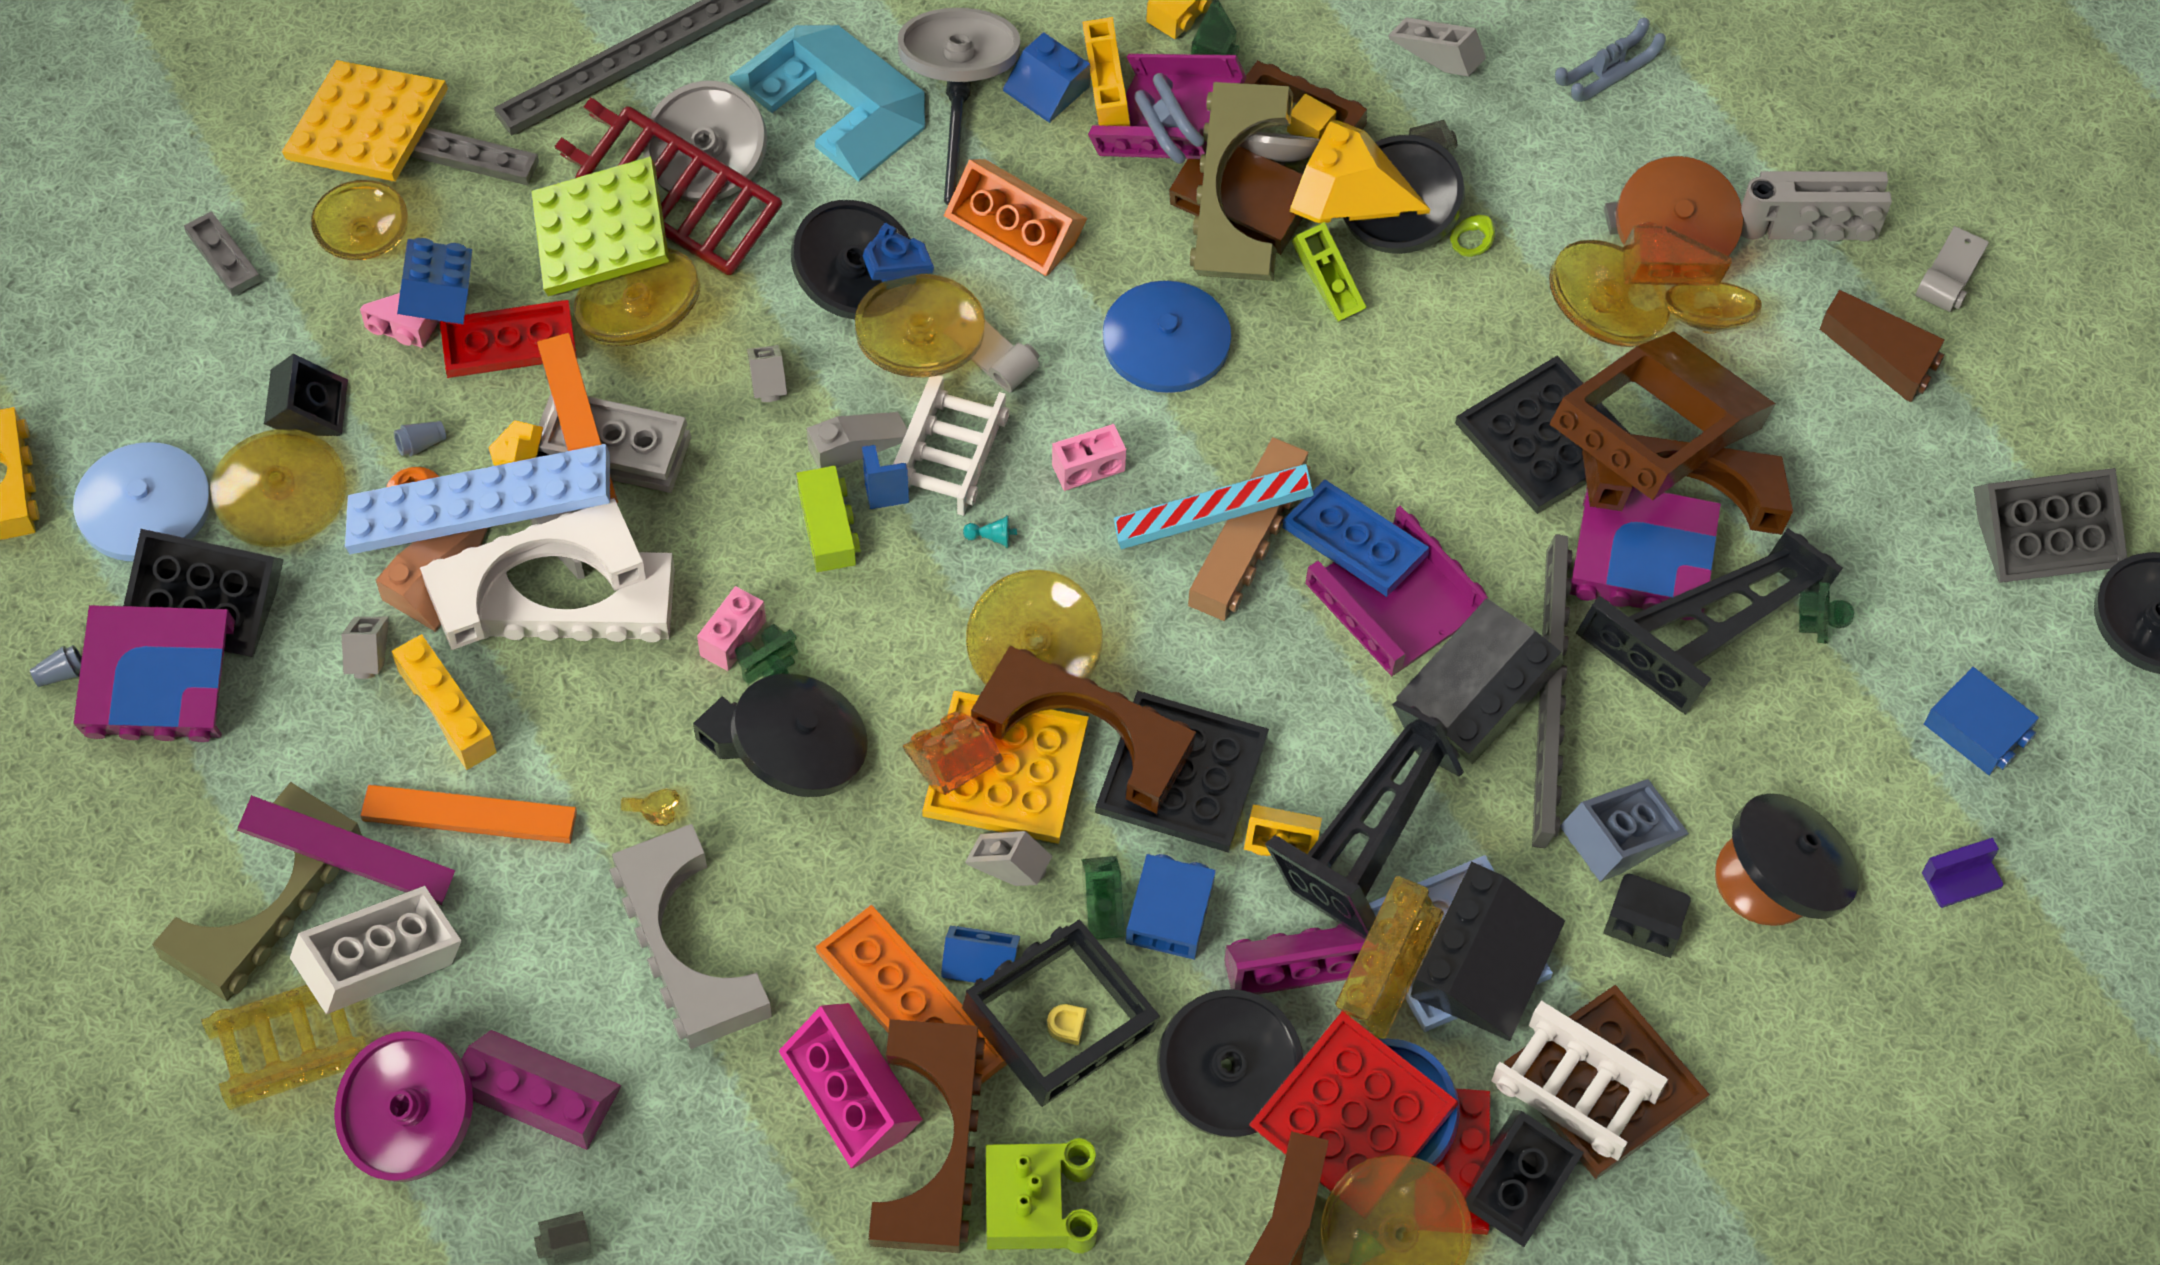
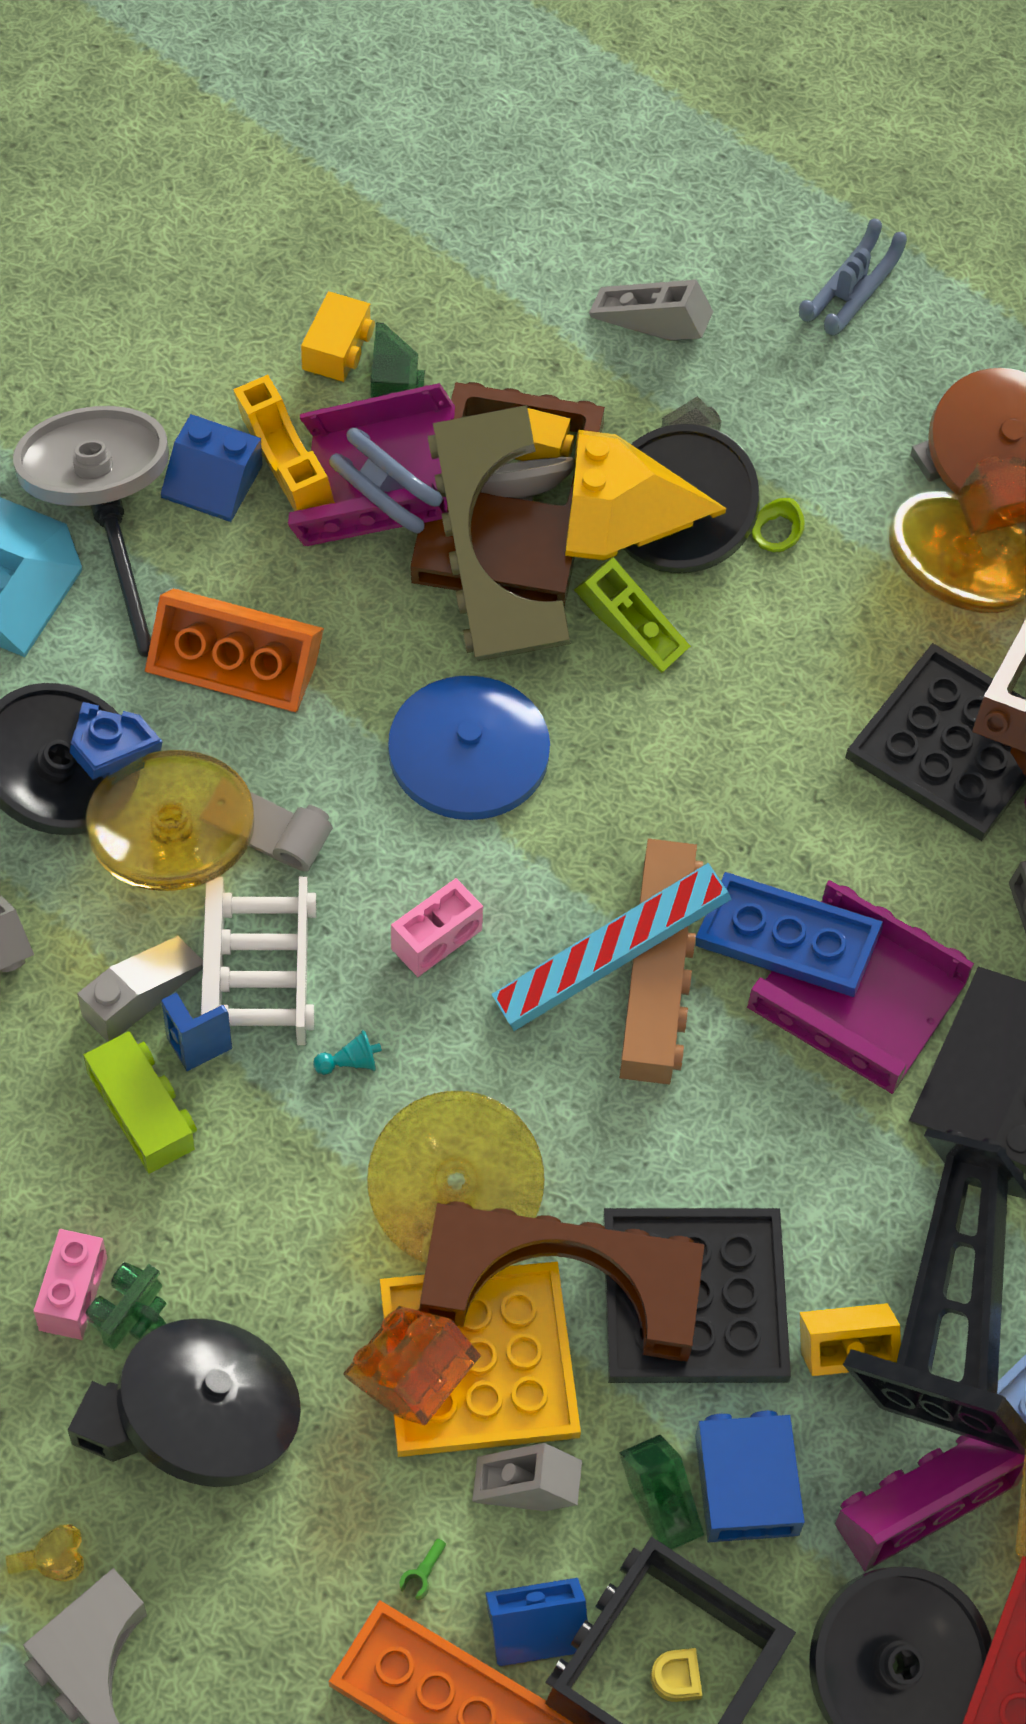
camera: 20 degrees left, 0 degrees up
none -> bright green hand [399,1539,446,1600]

